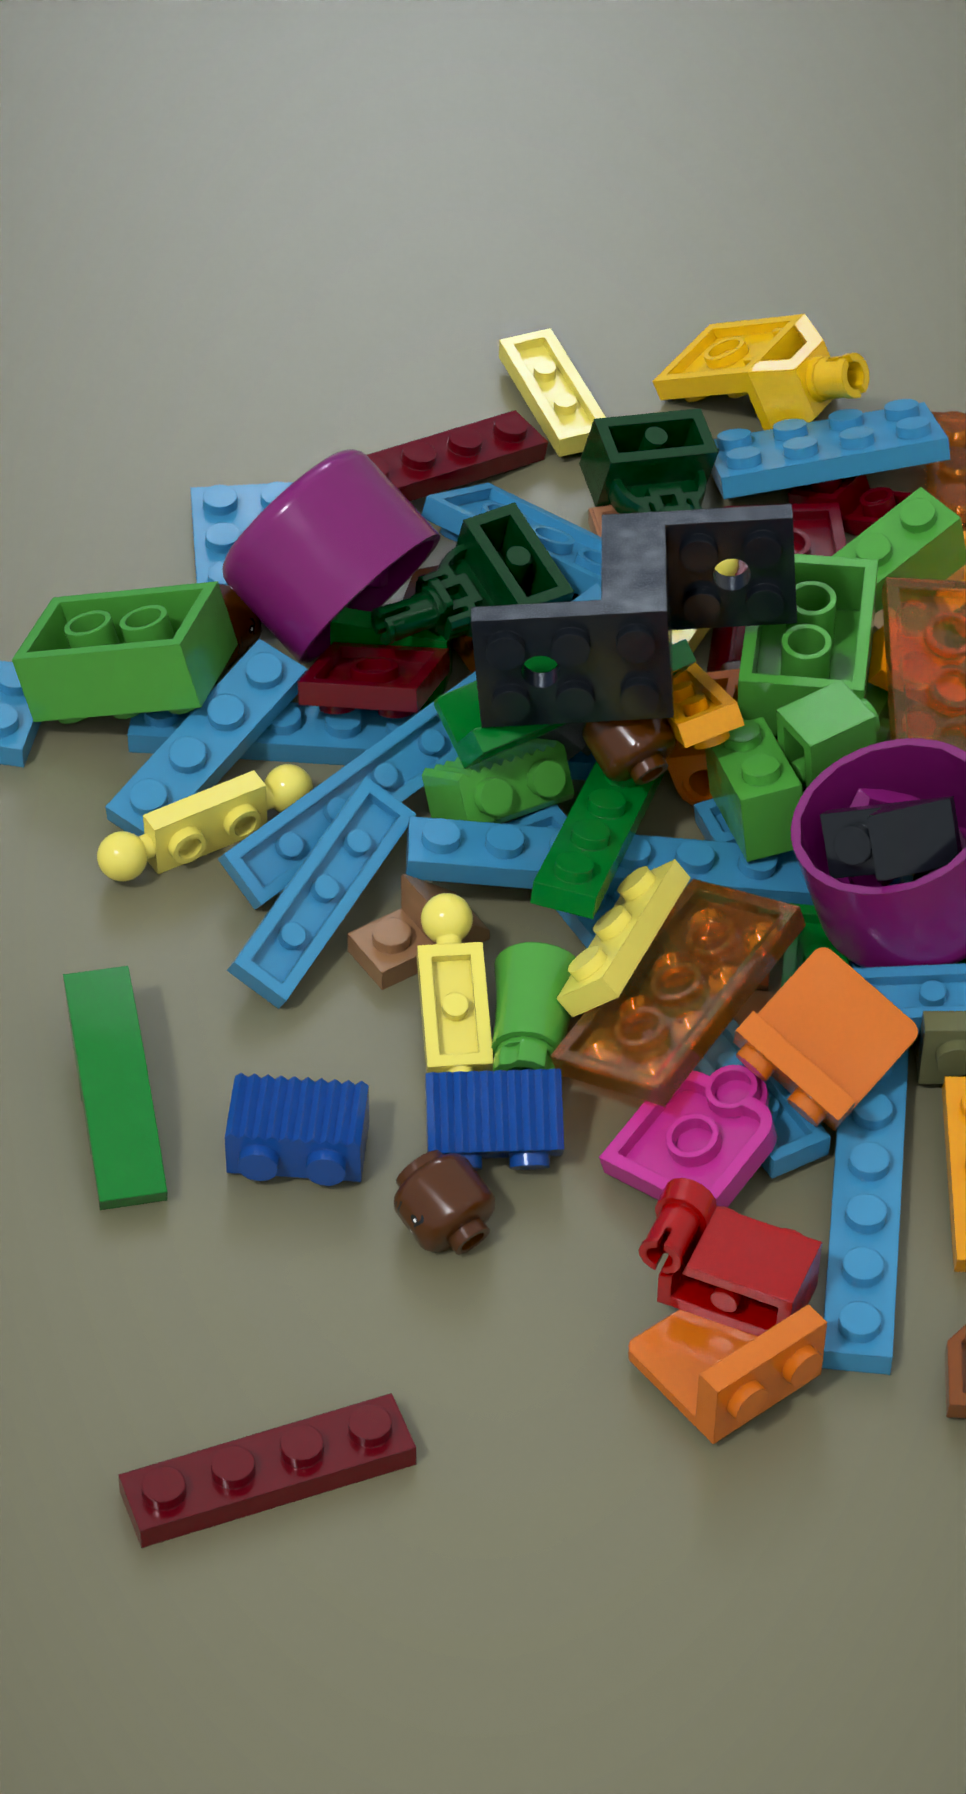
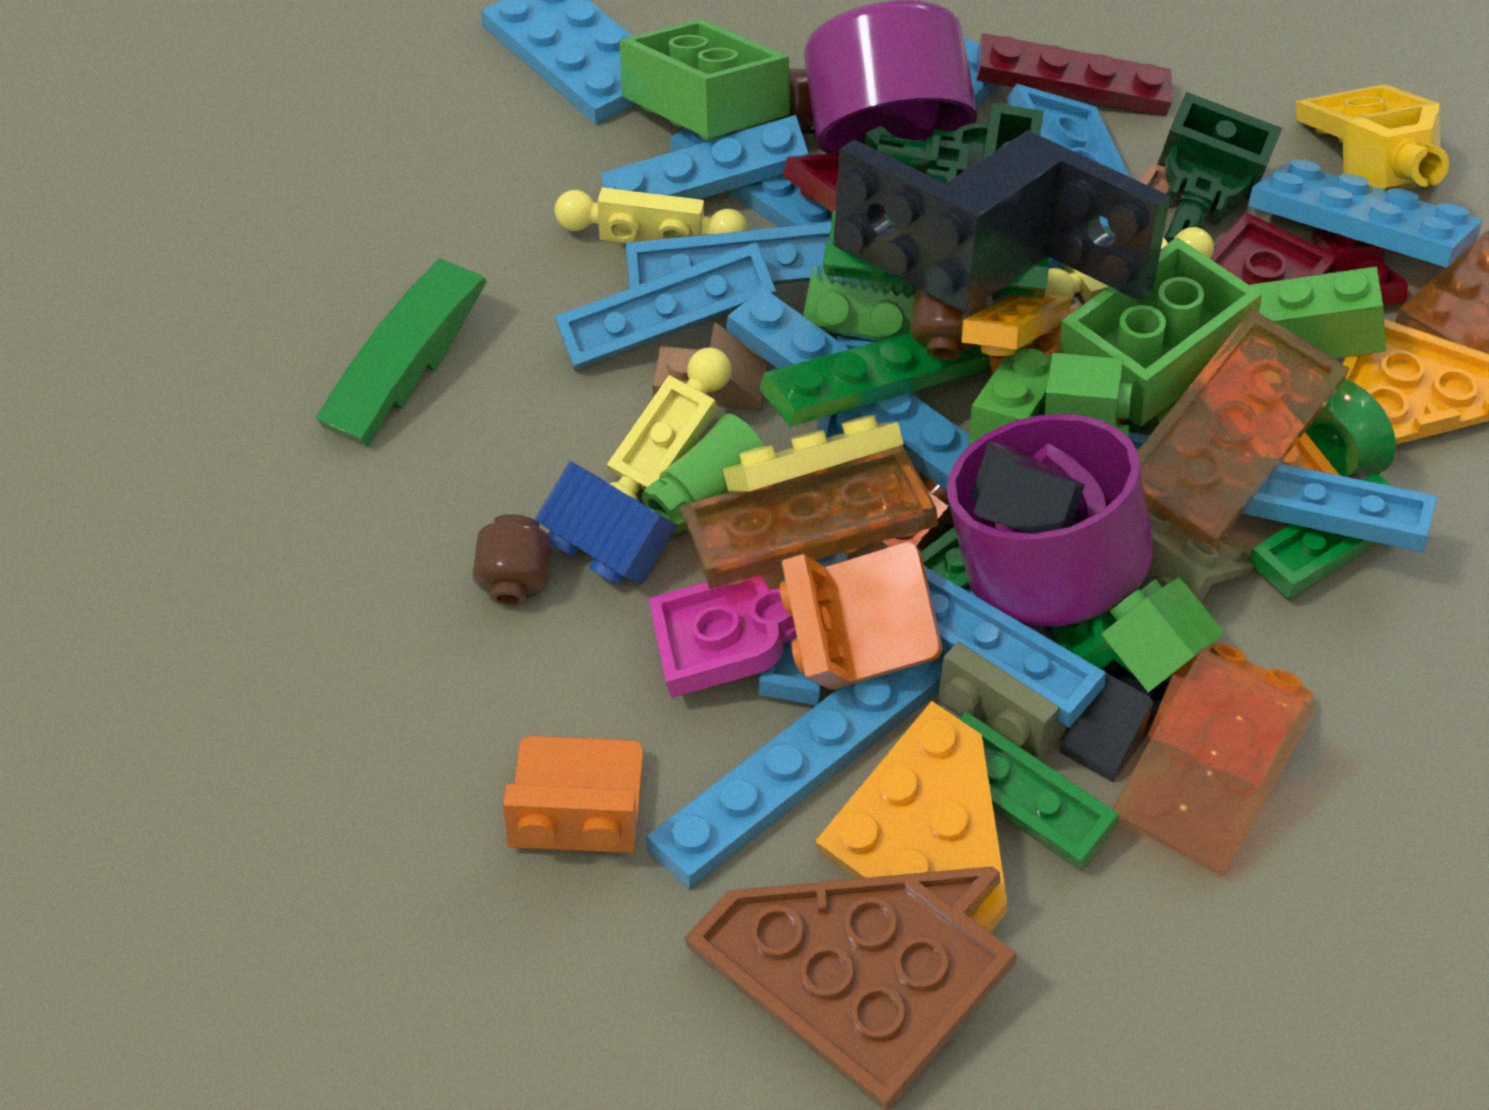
camera: 40 degrees right, 5 degrees up
dark red plate [118,1393,416,1548] -> none
blue brick [225,1072,369,1186] -> none
light yellow plate [499,328,606,457] -> none
red hinge [638,1178,822,1336] -> none

